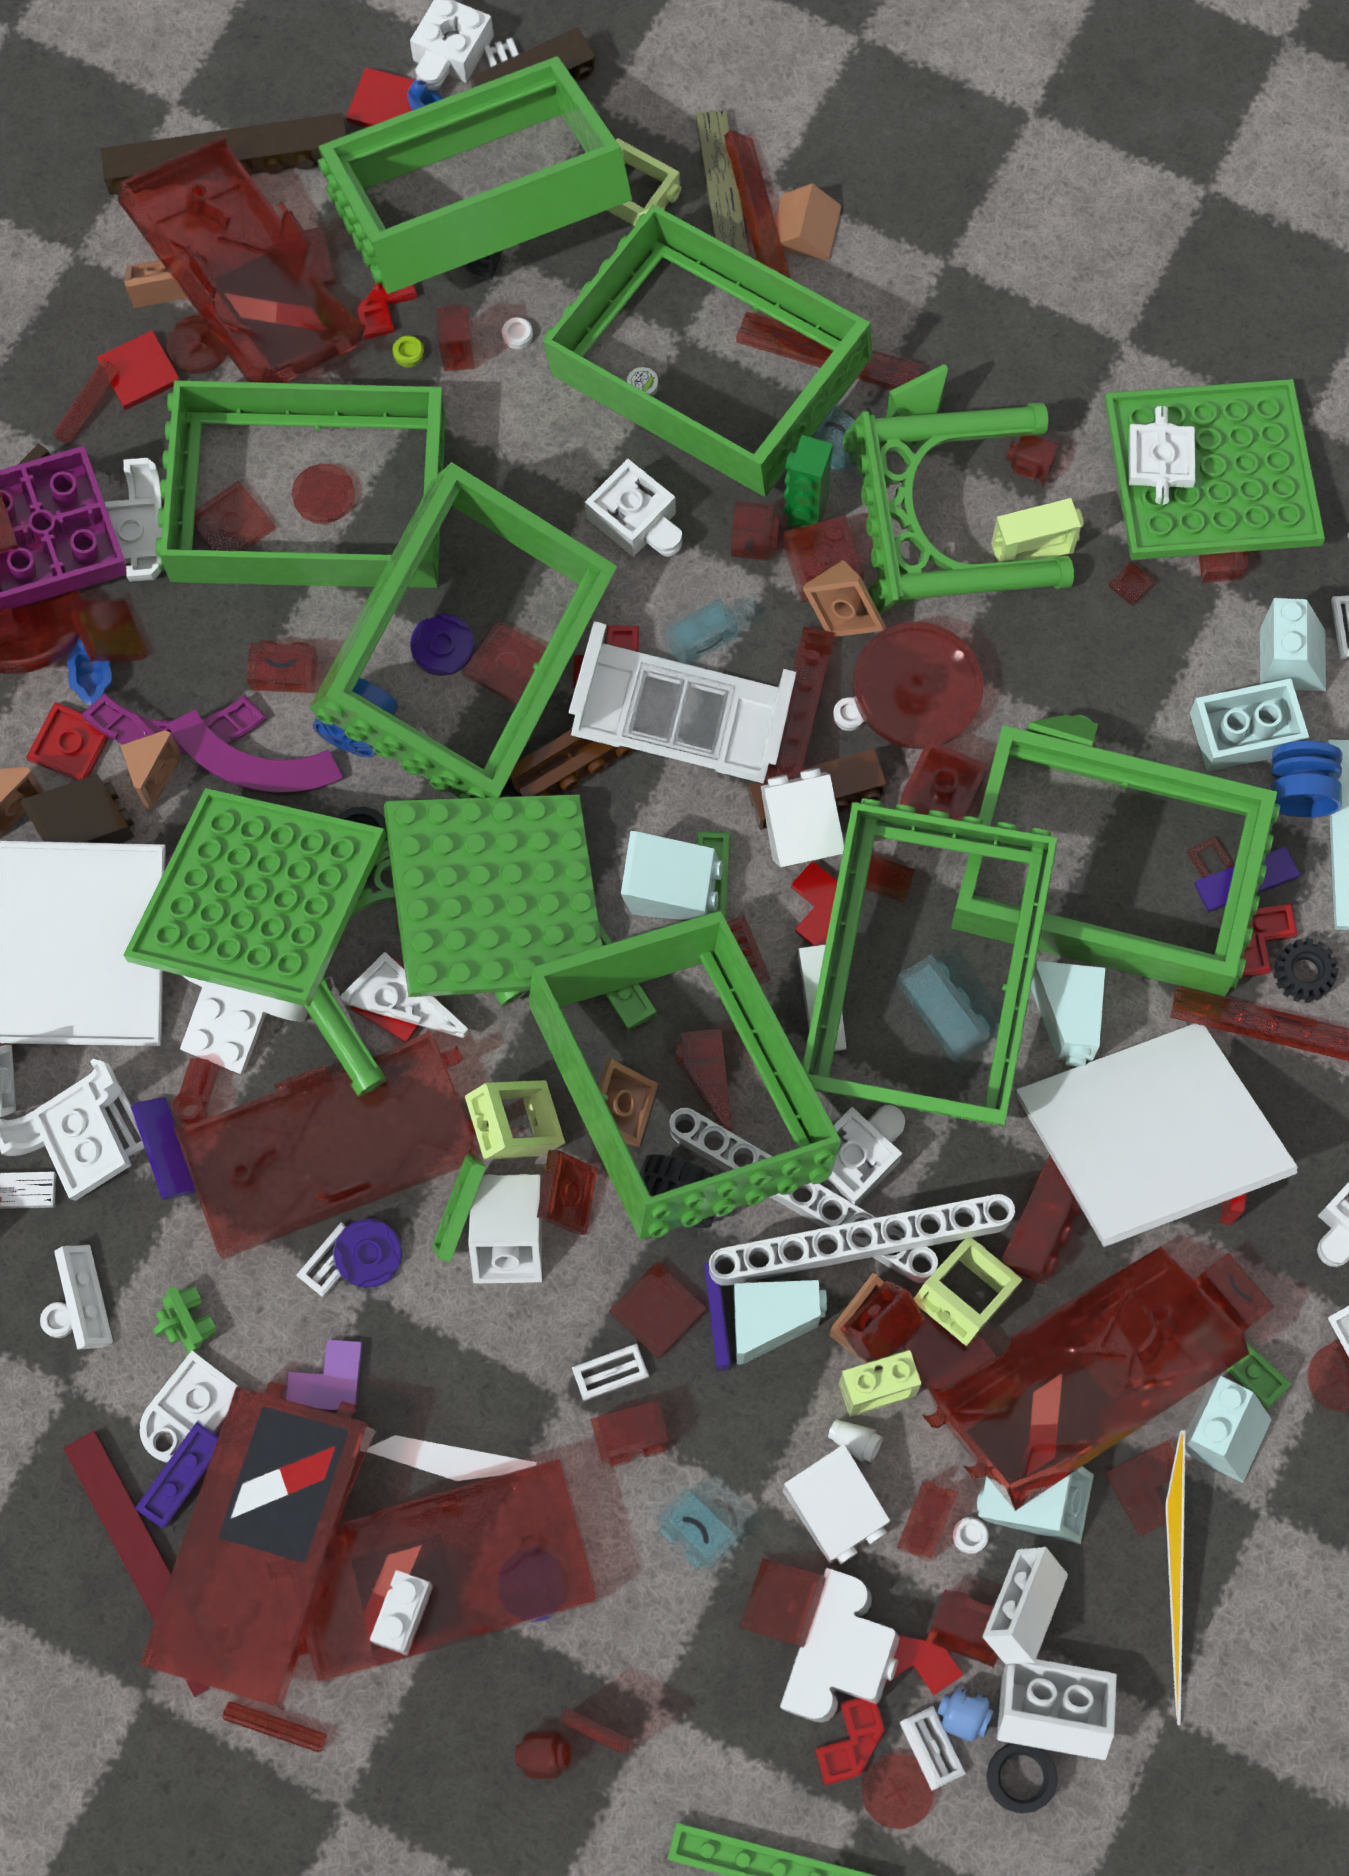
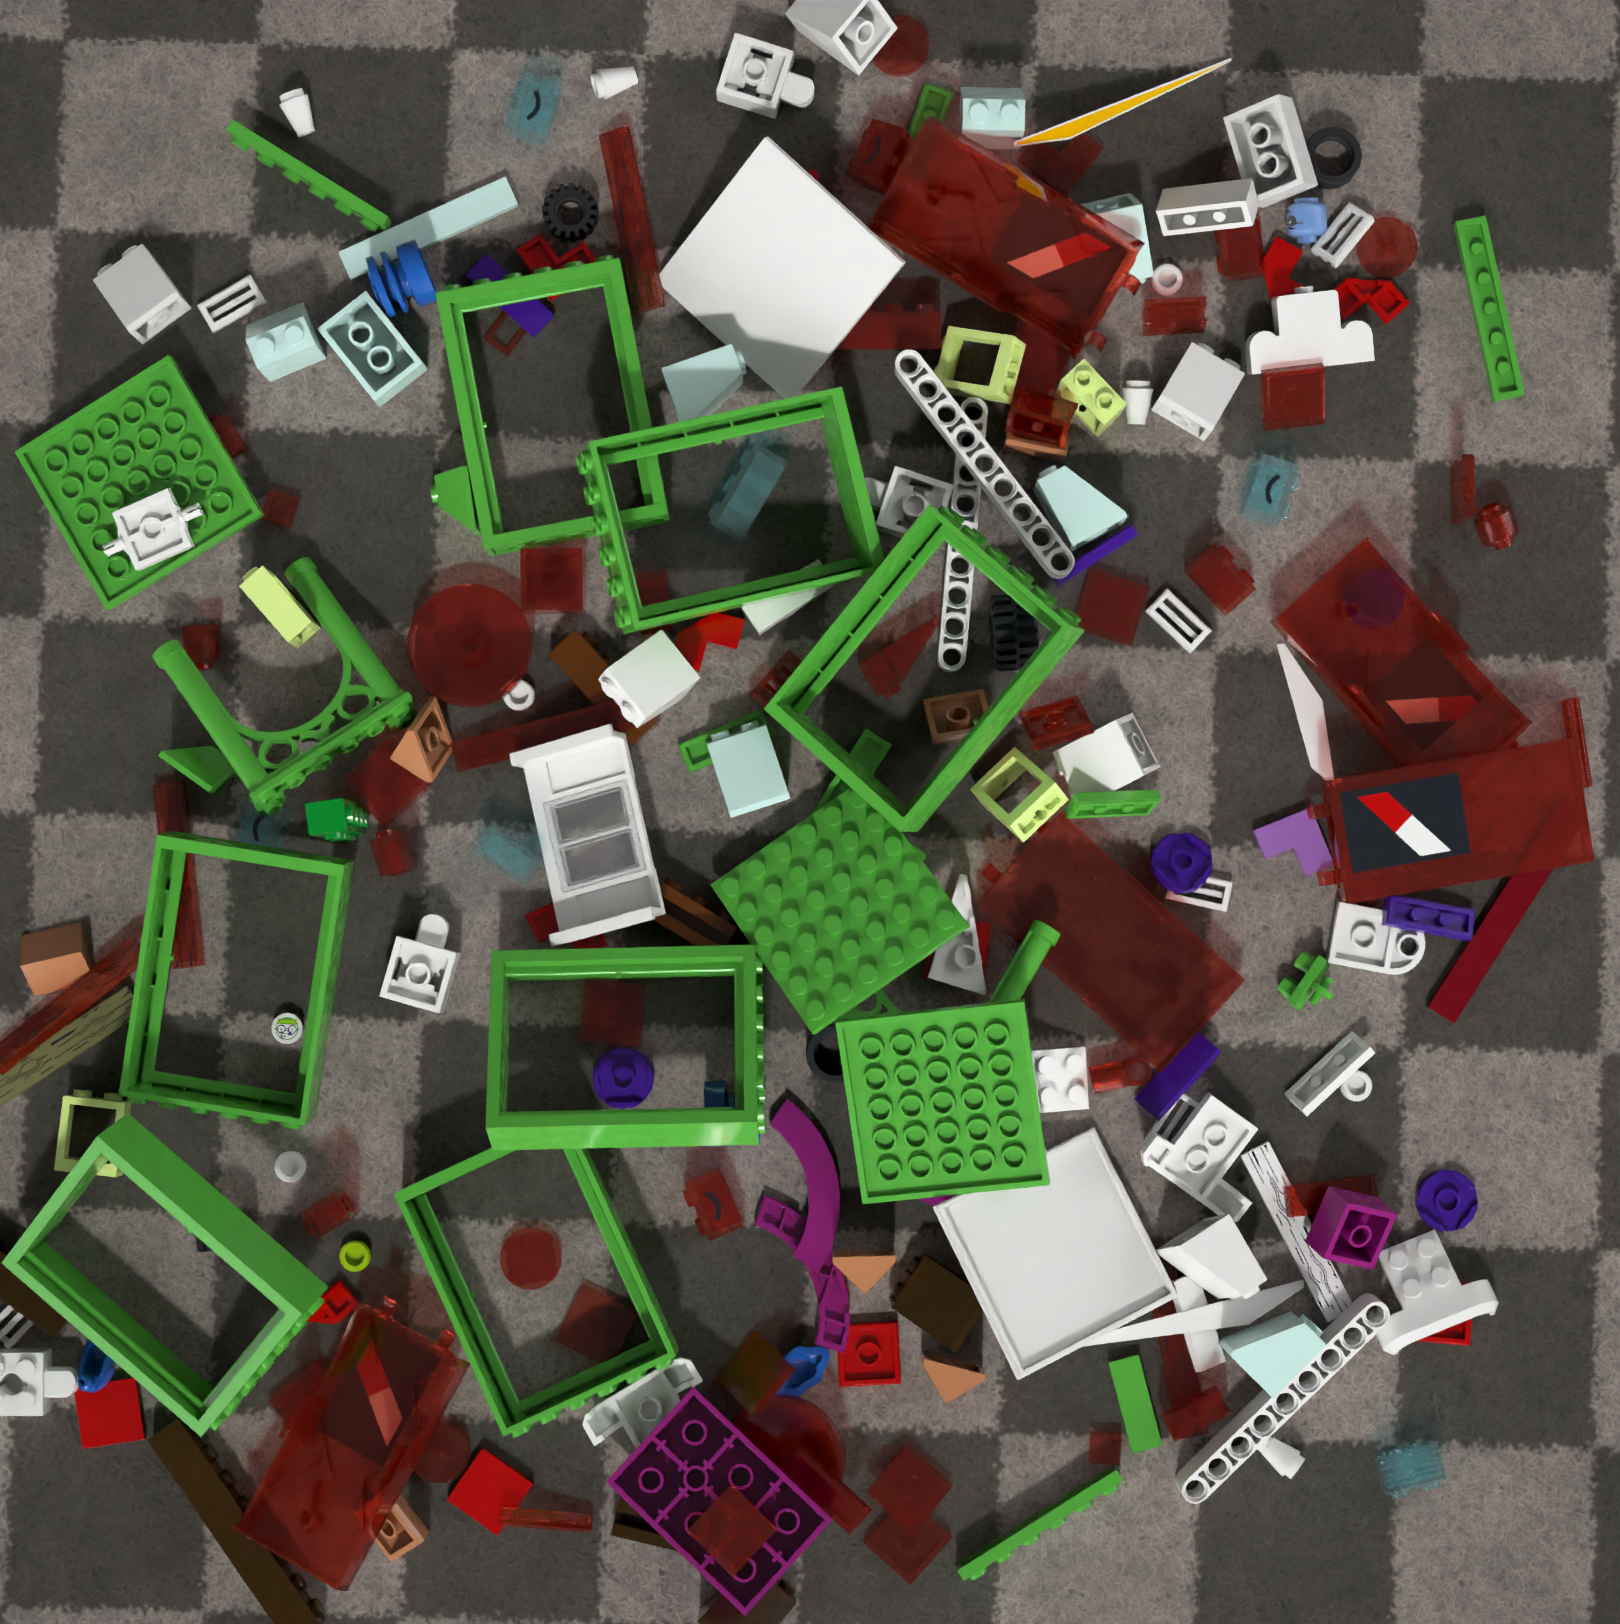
camera: 120 degrees left, 15 degrees up
white brick [370,1570,433,1656] -> none

